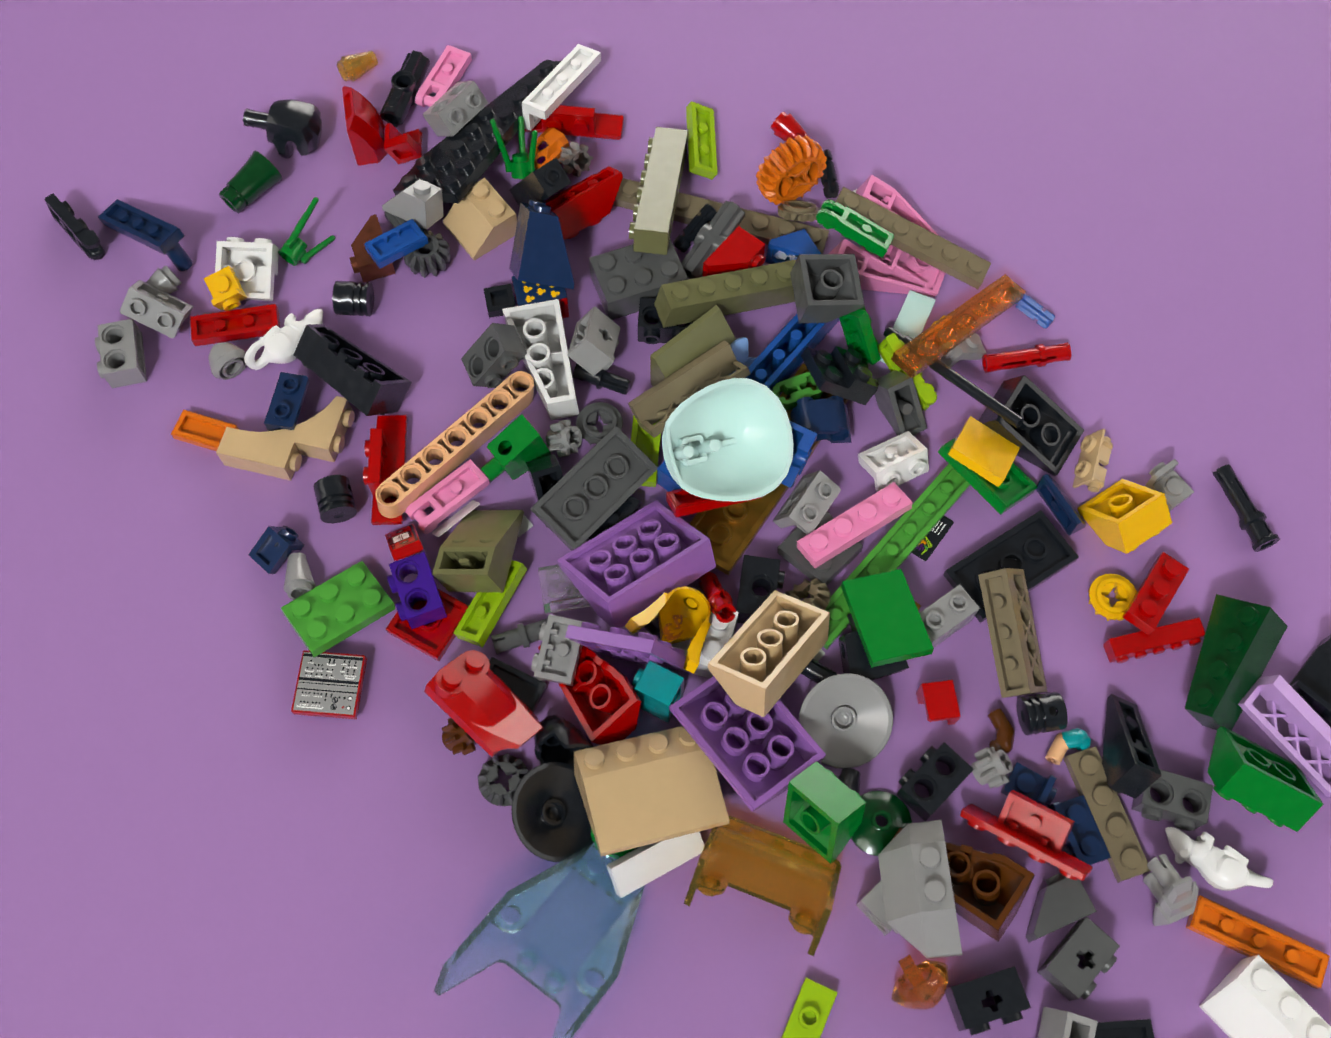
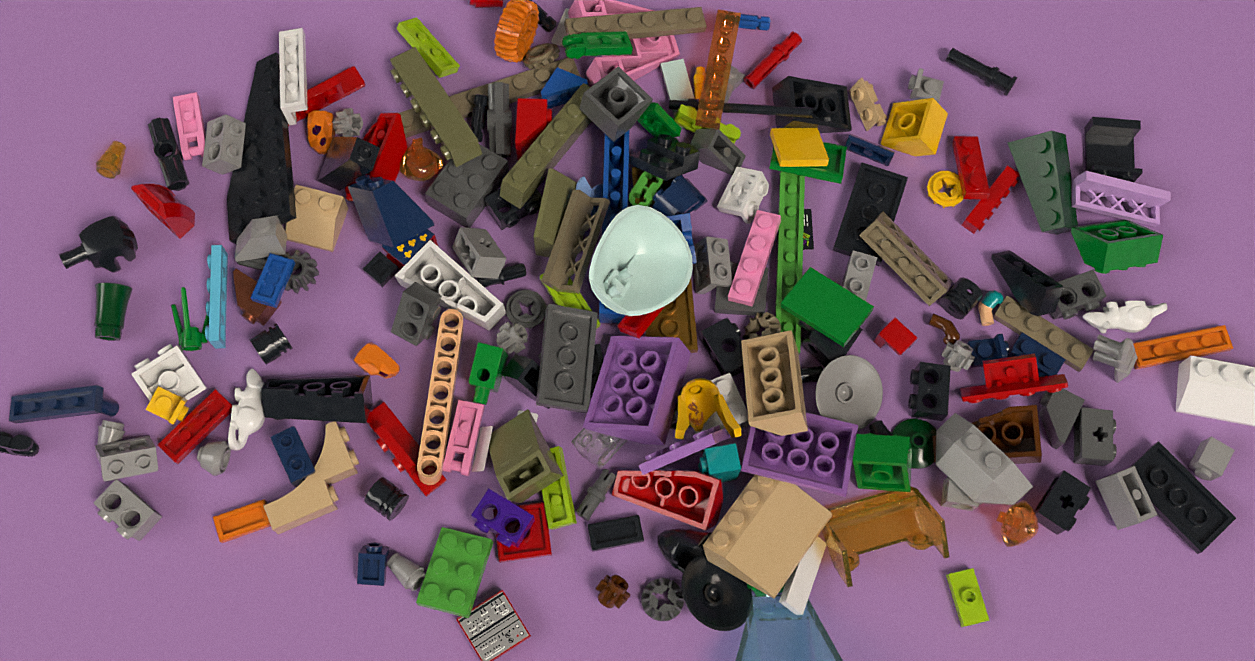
camera: 40 degrees left, 5 degrees up
red panel [384,123,422,164] -> none
red tile [385,524,424,561] -> none
red slope [424,650,544,757] -> none
green plant [490,116,538,179] -> none
light grey bracket [531,614,584,686] -> none
red pin [699,572,736,623] -> none
none -> medium azure plate [205,245,228,349]
none -> orange rock [354,342,400,379]
none -> clear orange piece [400,137,444,181]

